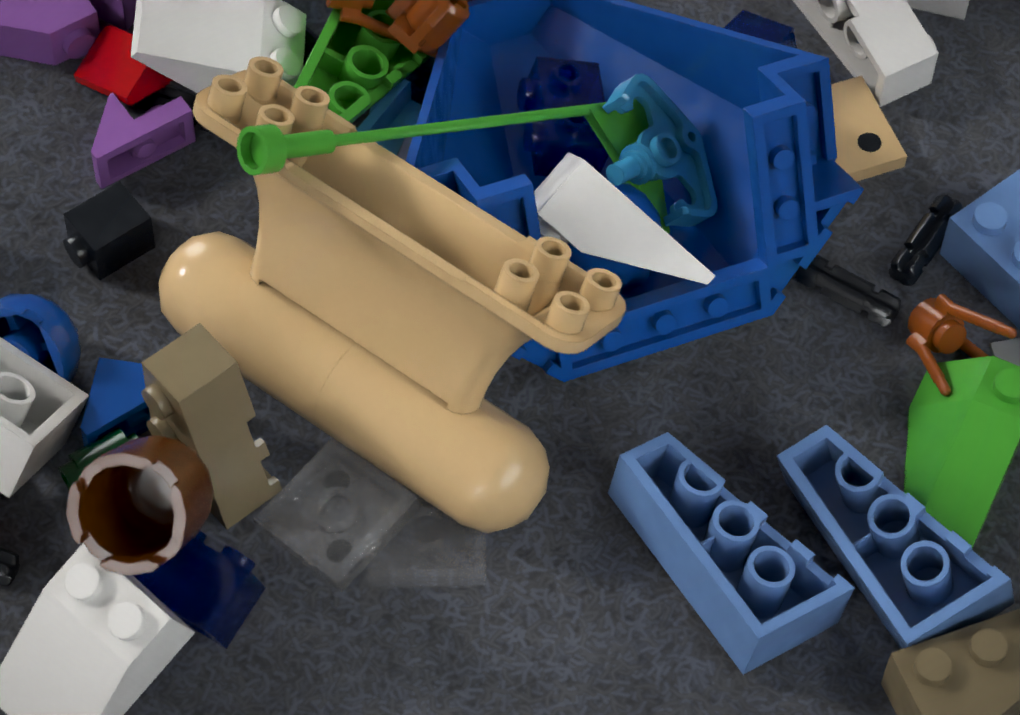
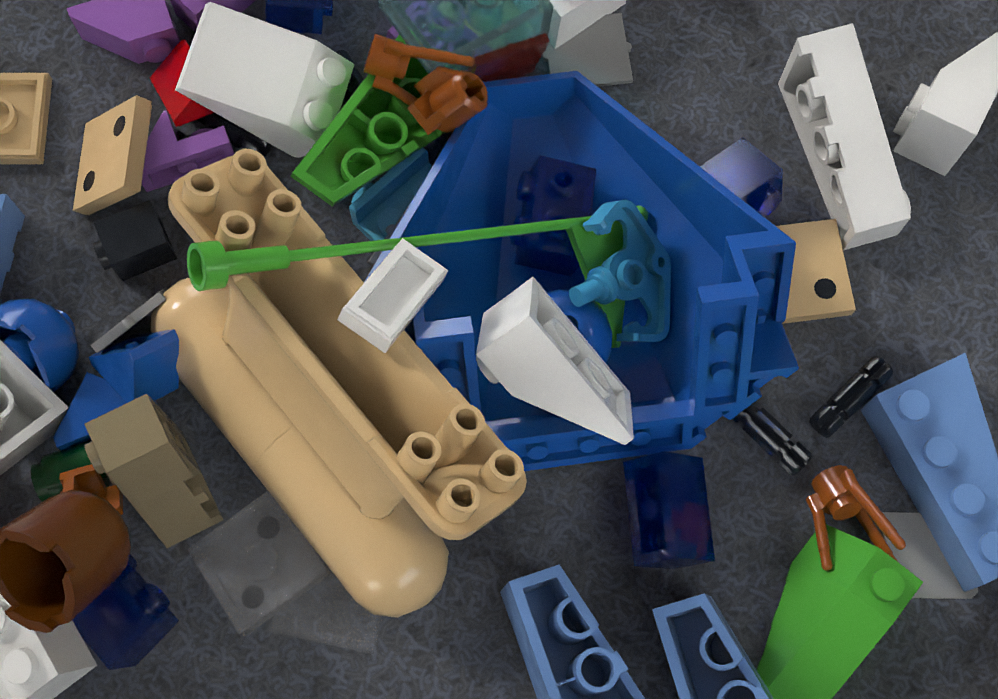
camera: 15 degrees right, 15 degrees up
none -> tan tile [73,95,152,215]
none -> blue slope [88,329,179,403]
none -> light grey piece [90,287,167,353]
none -> white tile [337,238,449,353]
none -> clear blue brick [623,451,715,569]

